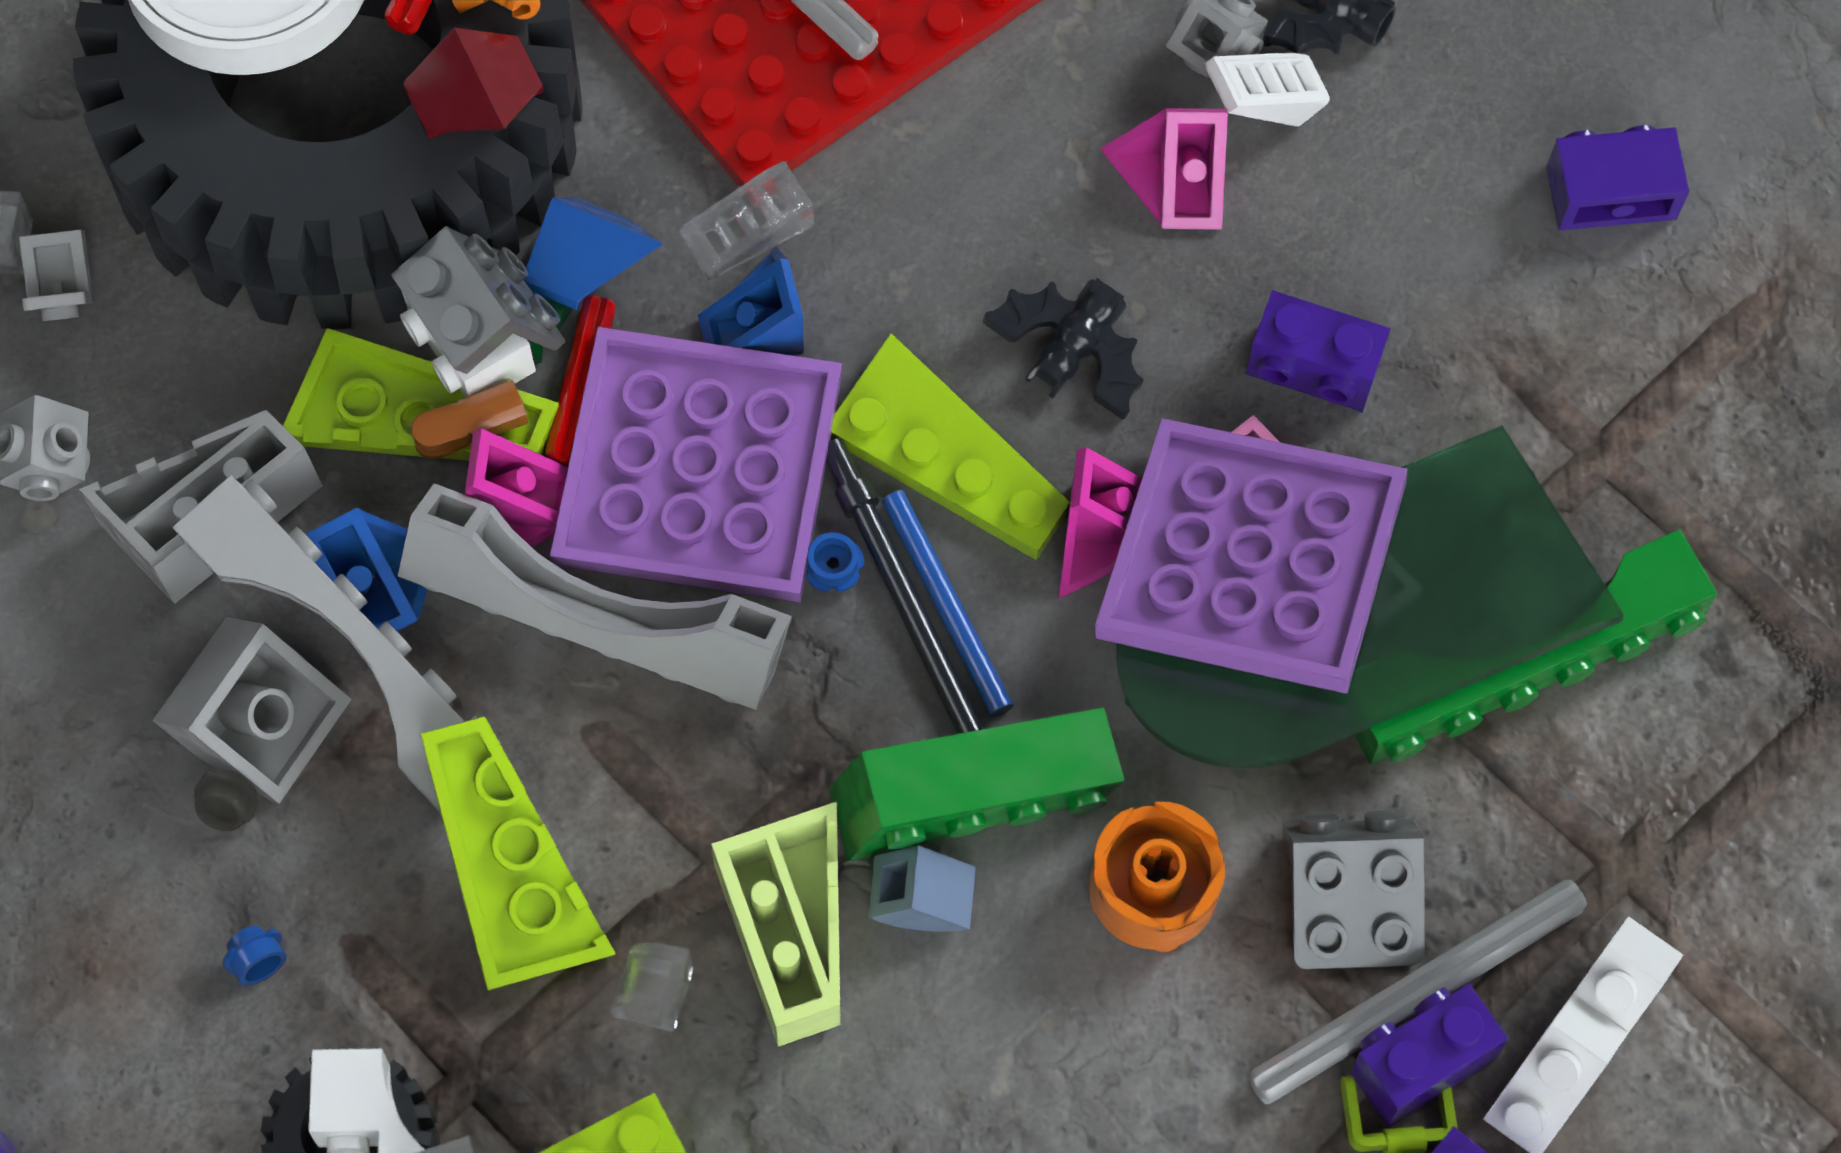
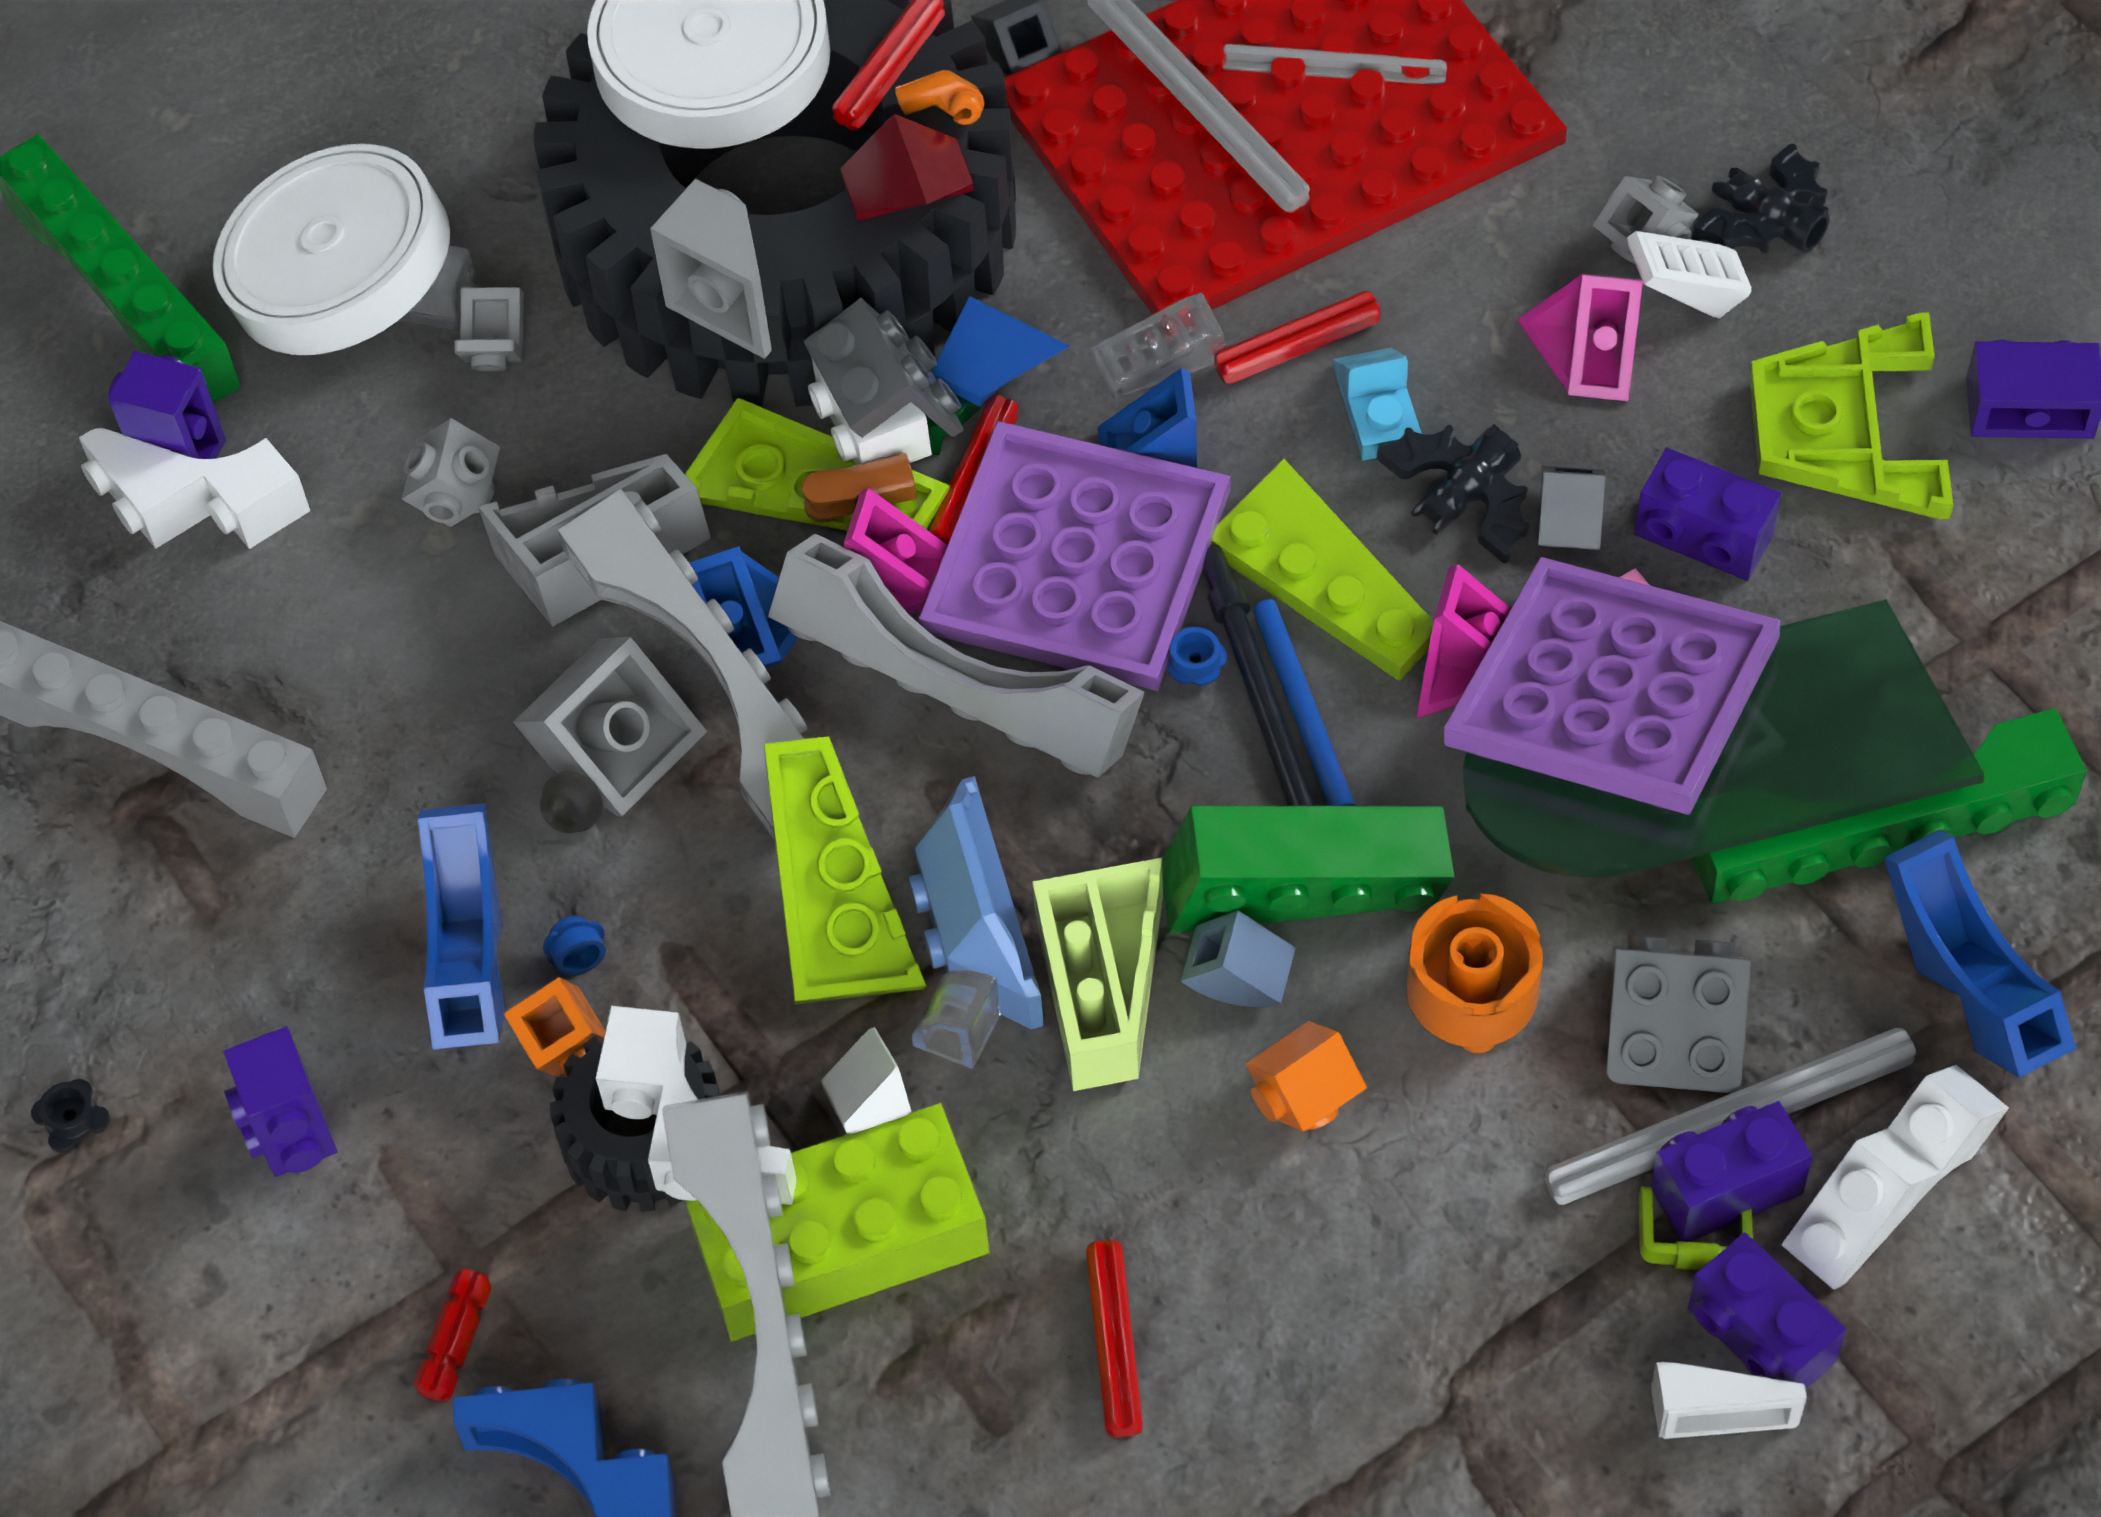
camera: 15 degrees right, 10 degrees down
none -> blue arch [418,803,505,1050]
none -> orange brick [503,977,606,1077]
none -> light grey slope [650,179,772,359]
none -> white slope [821,1027,911,1134]
none -> medium blue wedge [908,776,1044,1029]
none -> red axle [1214,291,1380,384]
none -> orange brick [1245,1021,1367,1132]
none -> medium azure slope [1333,348,1422,461]
none -> brick [1538,466,1606,550]
none -> lime wing [1749,312,1953,520]
none -> blue arch [1884,830,2076,1078]

